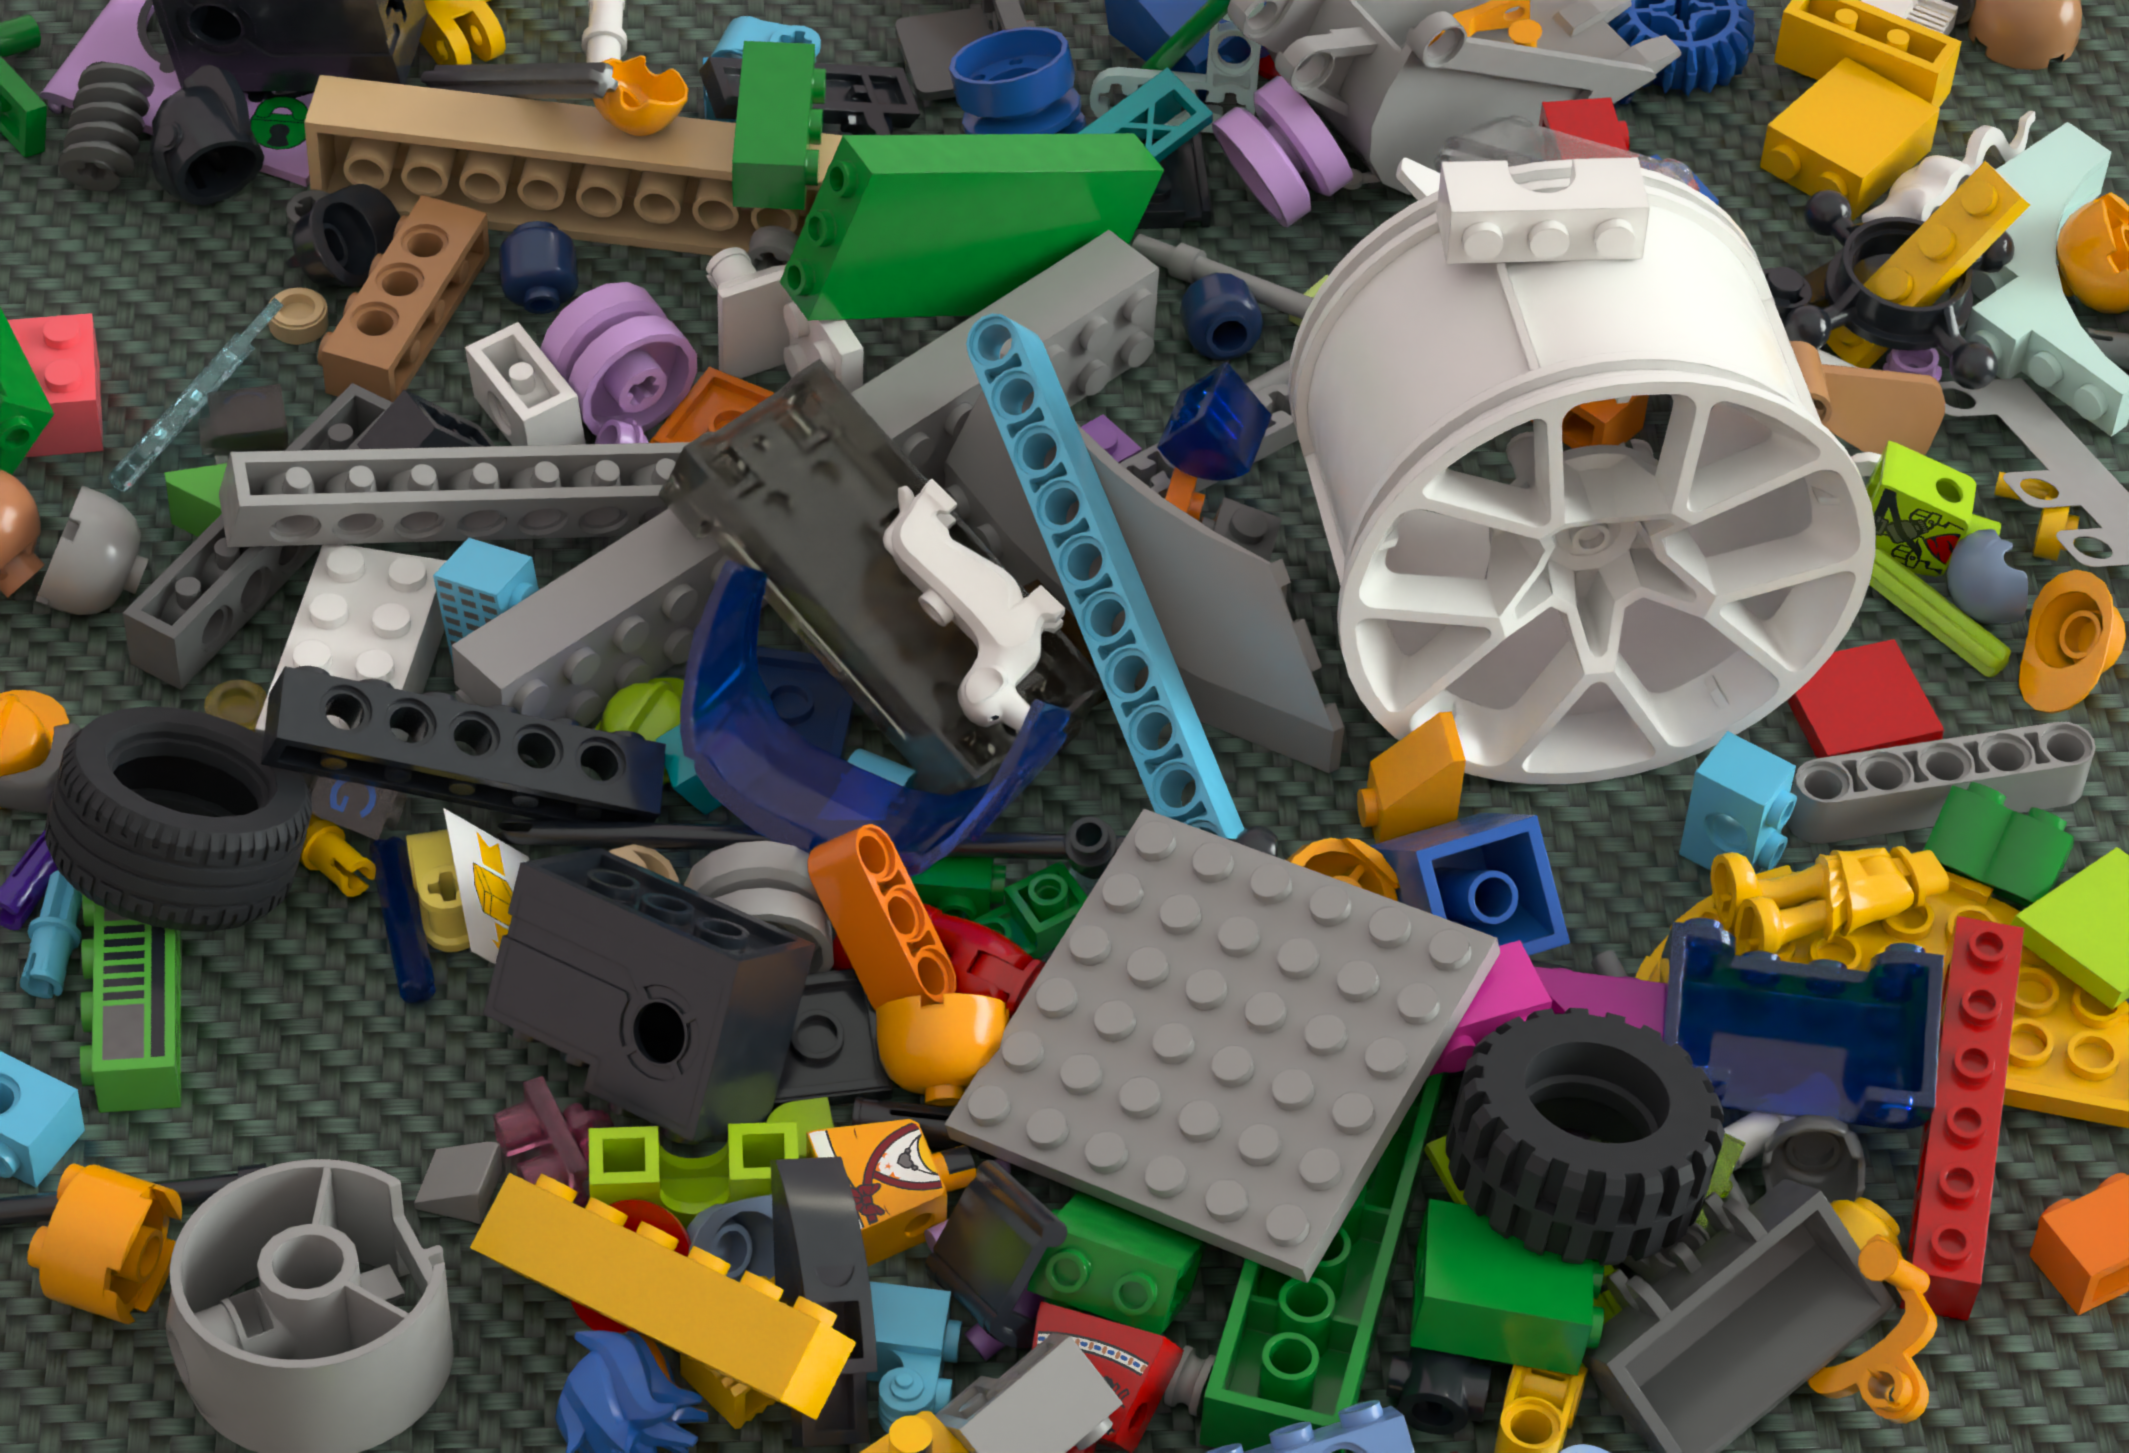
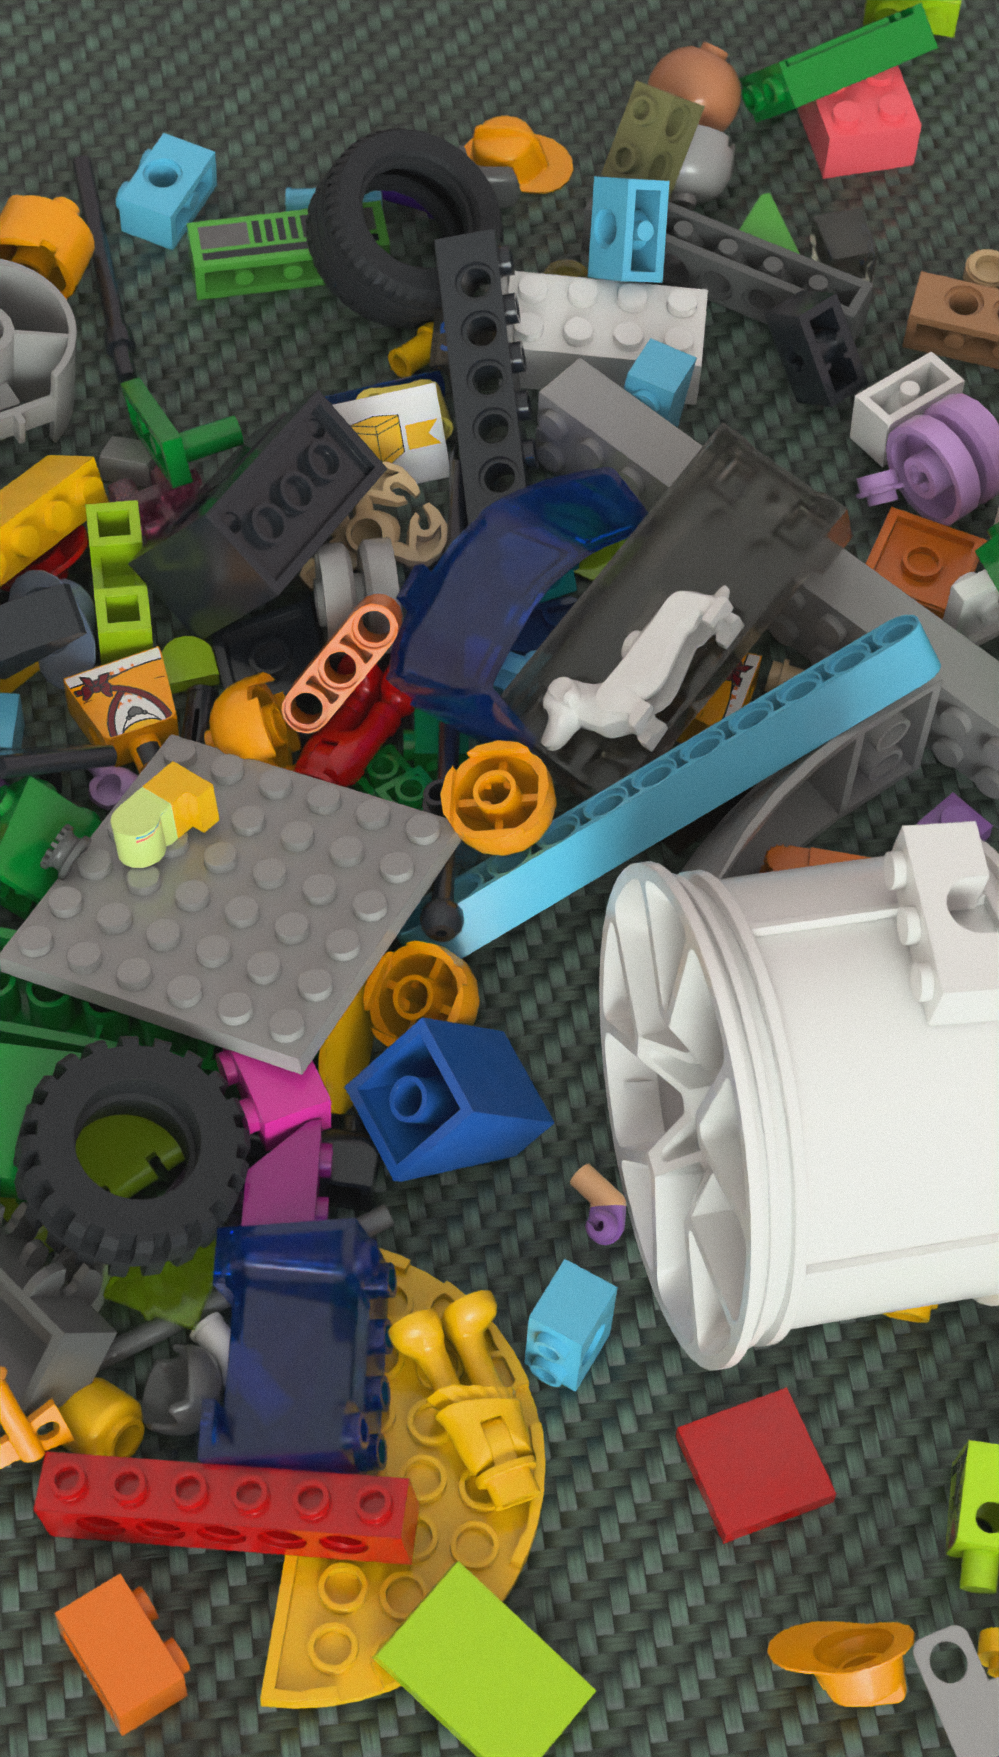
camera: 85 degrees right, 10 degrees up
clear light blue windscreen [108,297,284,492] -> none
light grey brick [219,441,728,547] -> none
light orange slope [1357,711,1466,844] -> none
light grey beam [1787,722,2096,844] -> none
lime axle [1869,548,2011,678] -> none
green brick [1923,782,2074,908] -> none
sand blue hair [1947,529,2028,625] -> none
none -> dark grey bush [40,824,92,881]
none -> leg [110,761,219,868]
none -> green piece [120,377,244,488]
none -> light orange cylinder [440,740,557,856]
none -> arm [570,1163,627,1245]
none -> medium azure brick [588,176,669,283]
none -> olive brick [601,80,705,200]

